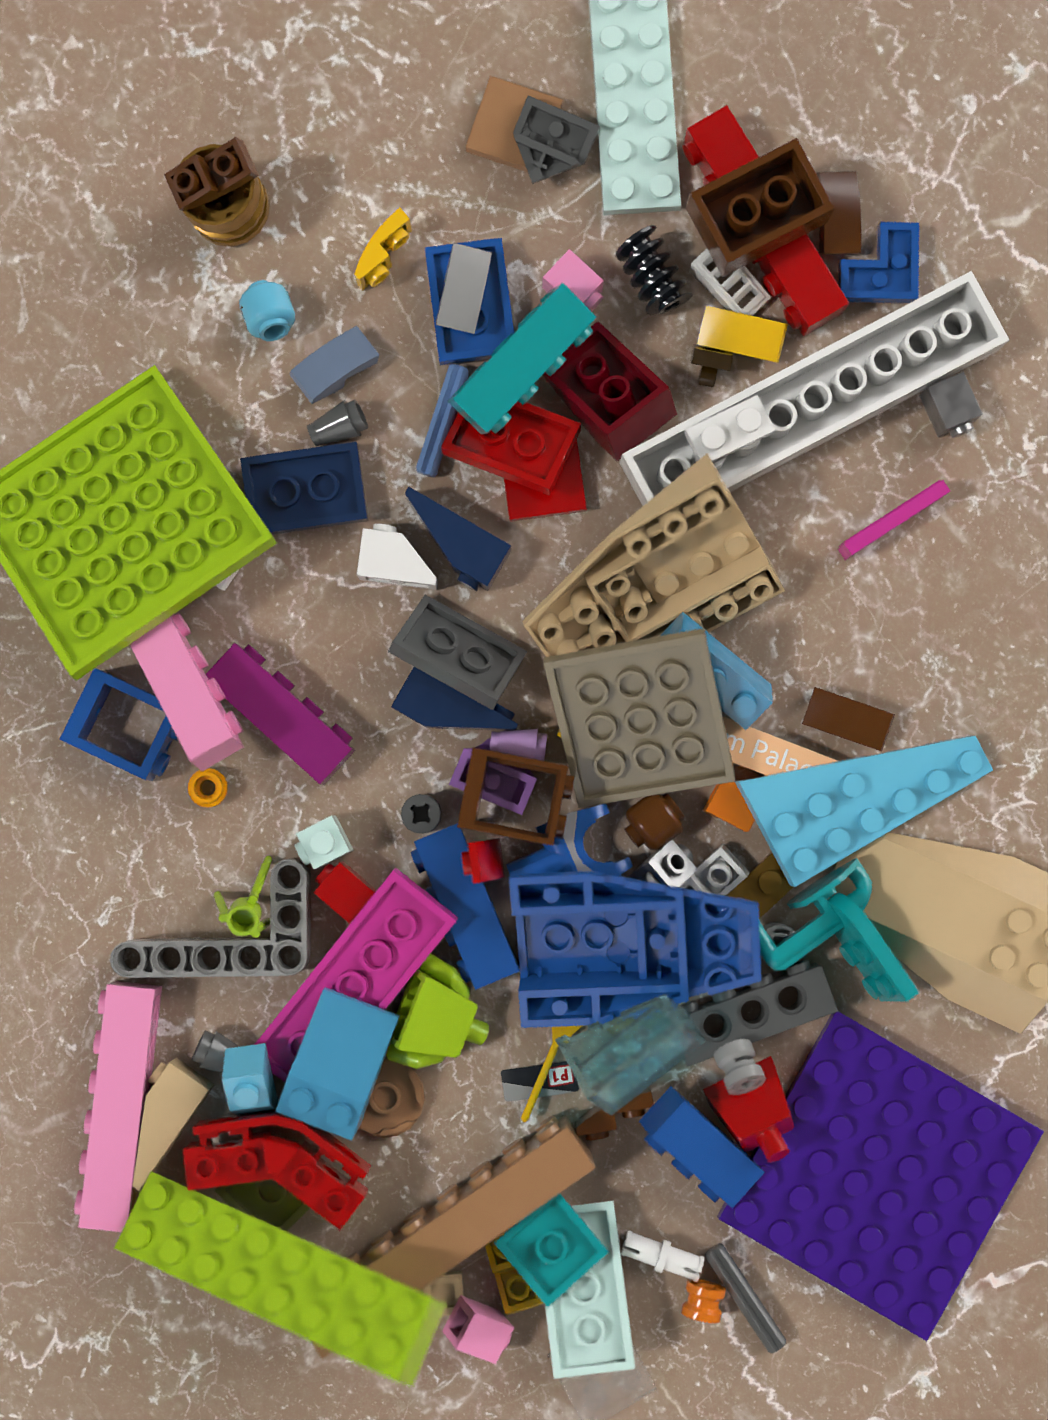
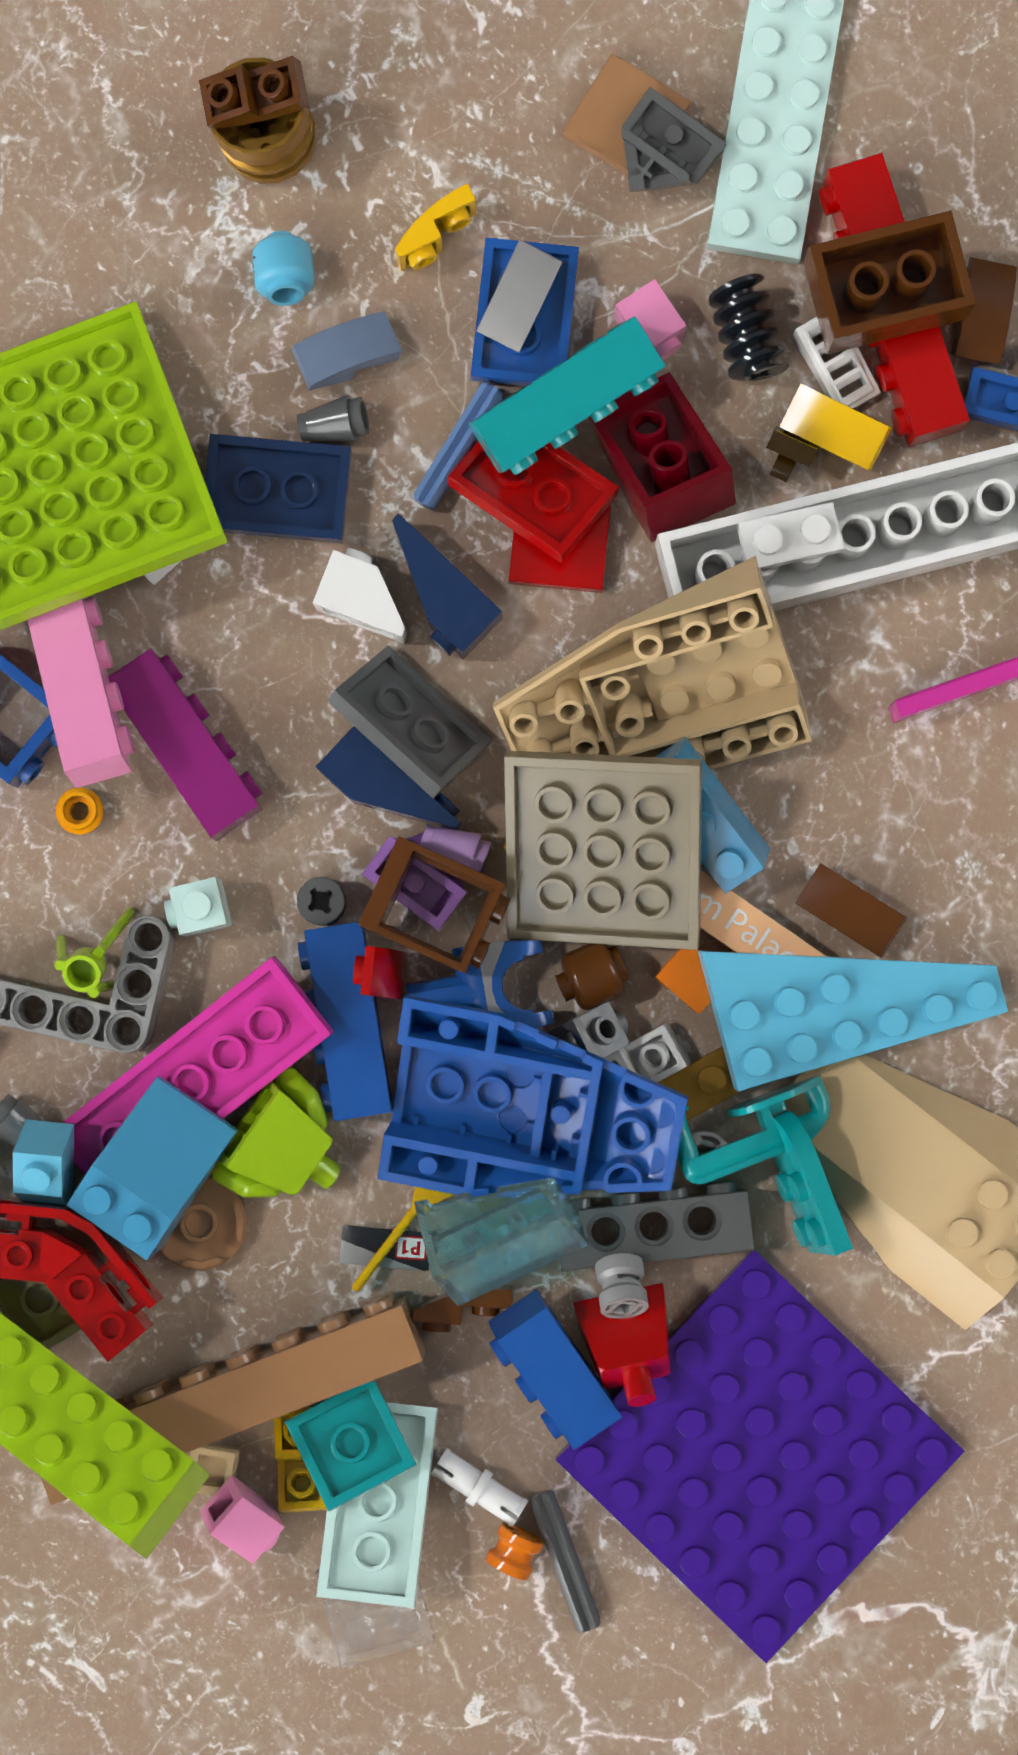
camera: 20 degrees right, 0 degrees up
red brick [313,861,377,924] -> none

